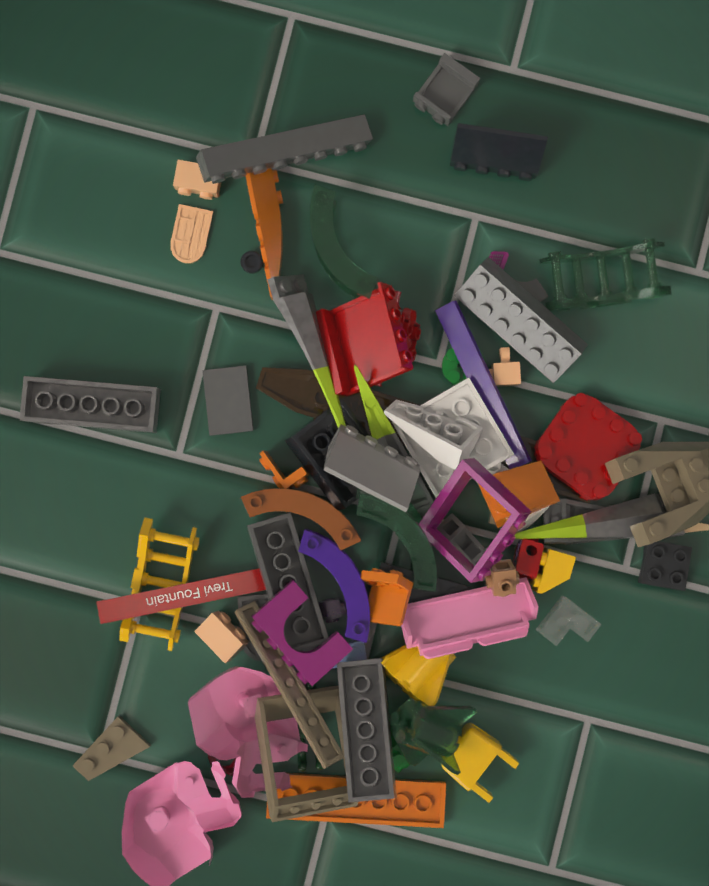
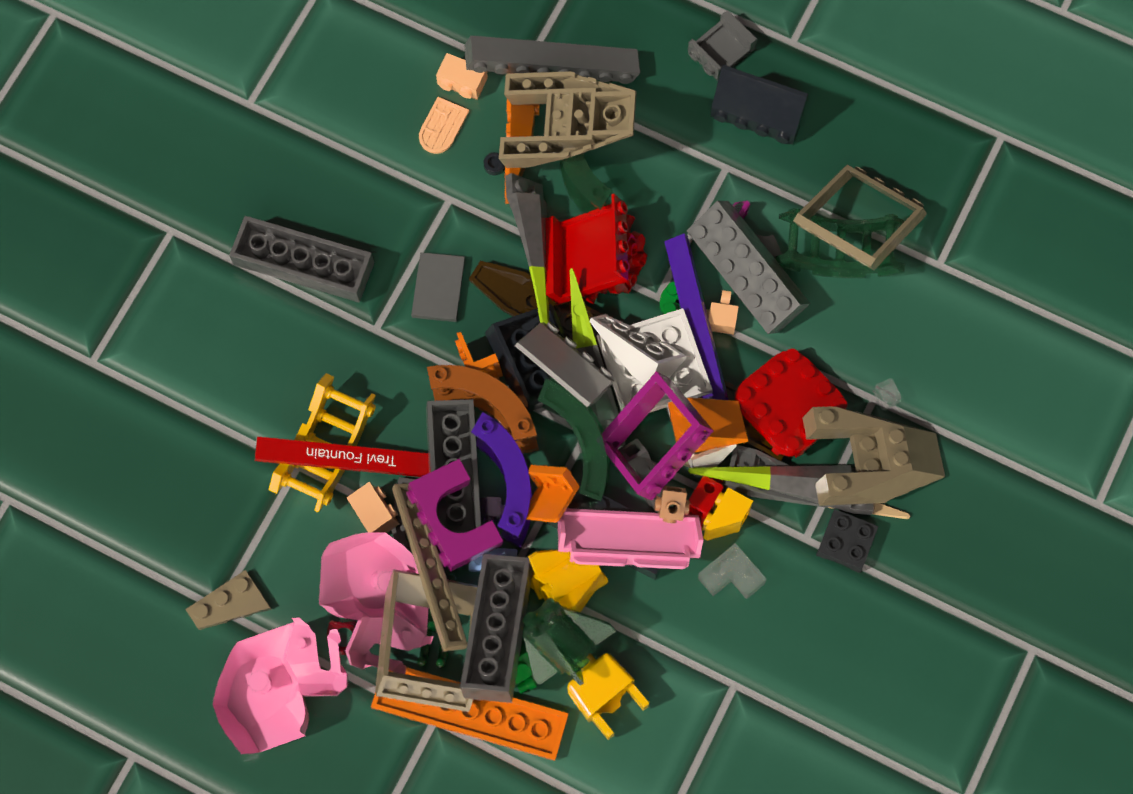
camera: 15 degrees right, 15 degrees down
none -> dark tan wedge [499,71,637,168]
none -> dark tan window [793,165,927,270]
none -> clear slope [873,378,901,410]

